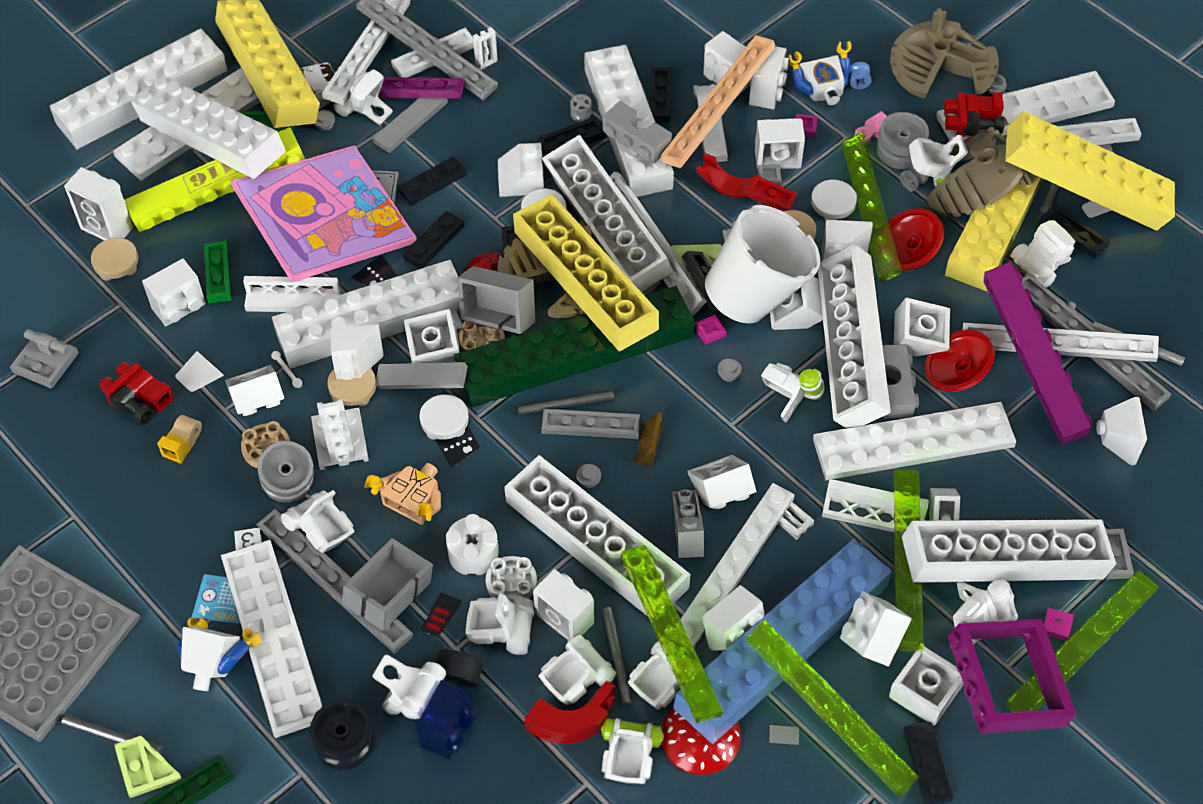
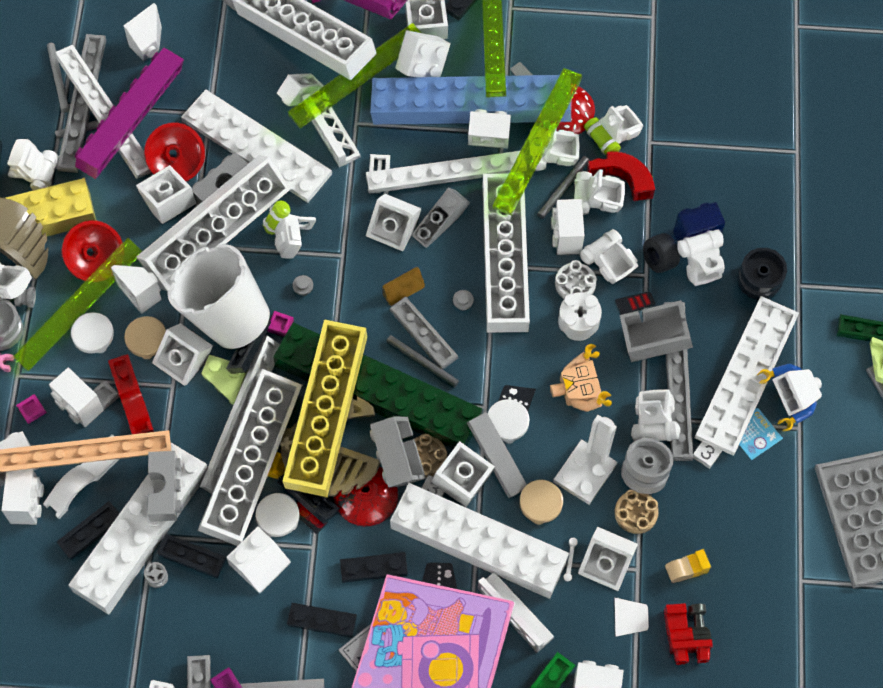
camera: 135 degrees left, 10 degrees up
white slope [330,324,383,380] -> none
white piece [953,579,1018,645] -> none

